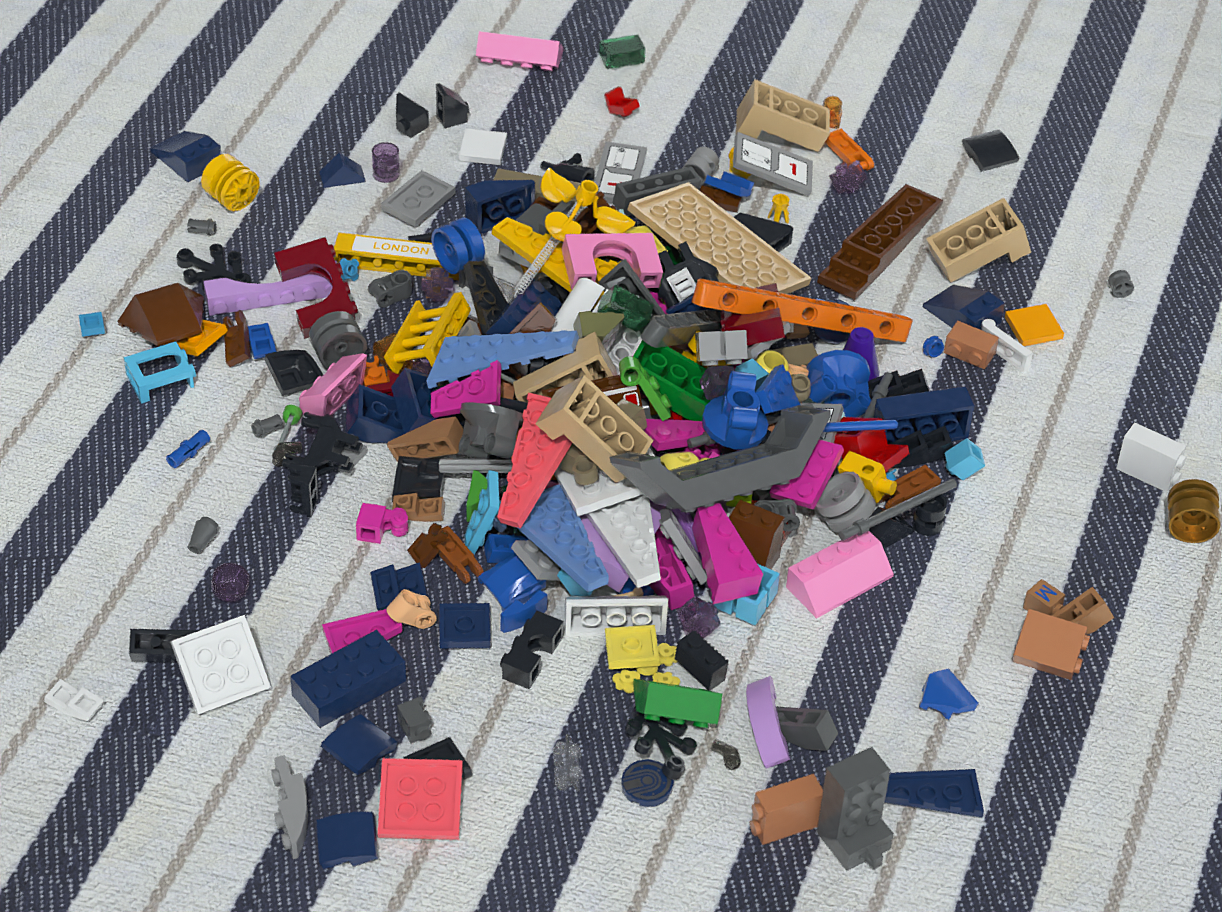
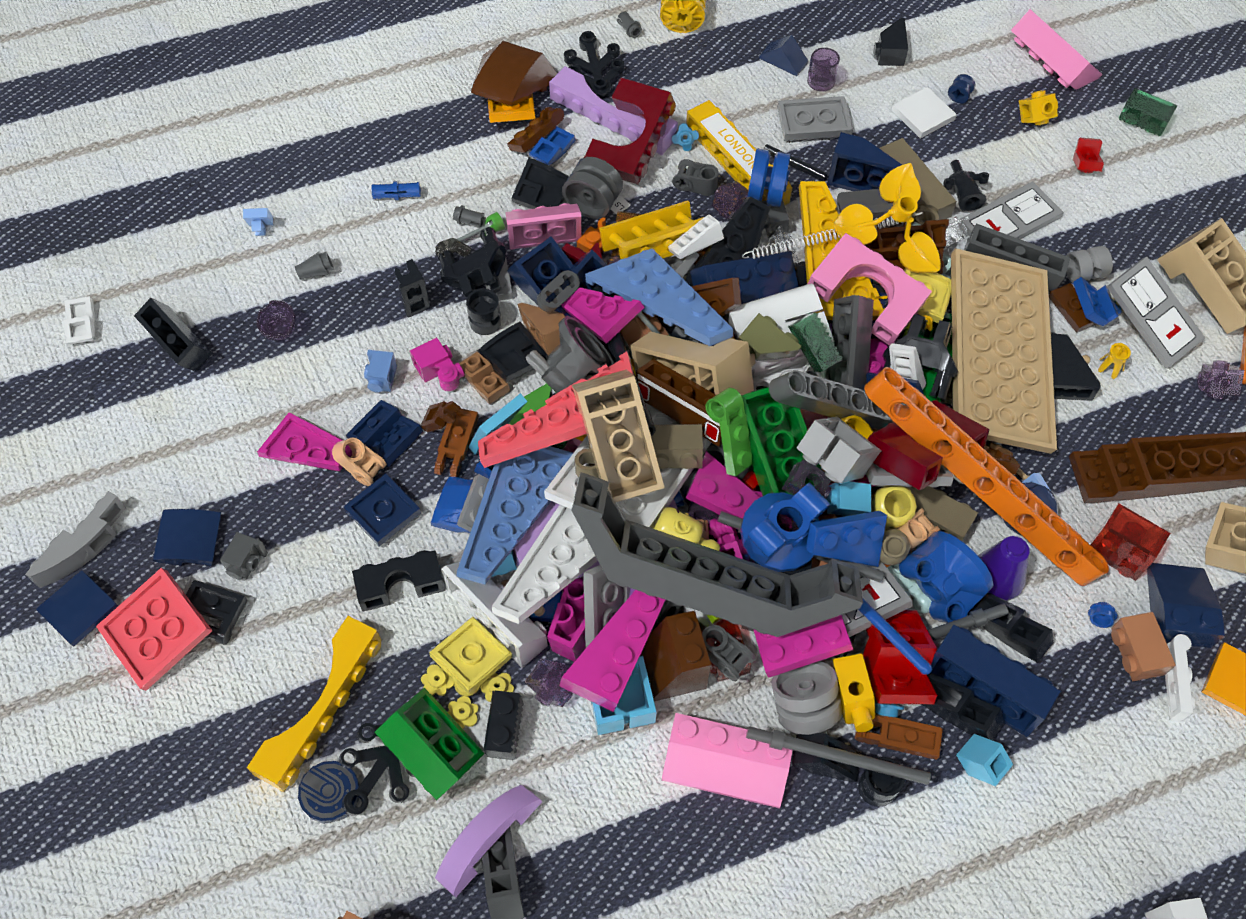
camera: 50 degrees right, 15 degrees up
dark azure plate [79,312,105,337] -> none
medium azure panel [123,342,196,403] -> none
white plate [170,615,271,715] -> none
dark blue brick [290,630,406,728] -> none
black slope [436,83,469,129] -> none
blue slope [500,590,548,633] -> none
clear hinge [553,734,582,792] -> none
clear smoke arm [711,739,741,770] -> none
none -> light blue tile [243,208,273,236]
none -> yellow arch [247,616,382,792]
none -> medium blue brick [364,350,397,392]
none -> black wheel [466,289,501,335]
none -> dark grey beam [537,270,580,312]
none -> white slope [668,215,724,259]
none -> dark blue wheel [948,74,976,103]
none -> yellow brick [1019,90,1058,125]
none -> clear red brick [1090,503,1171,581]

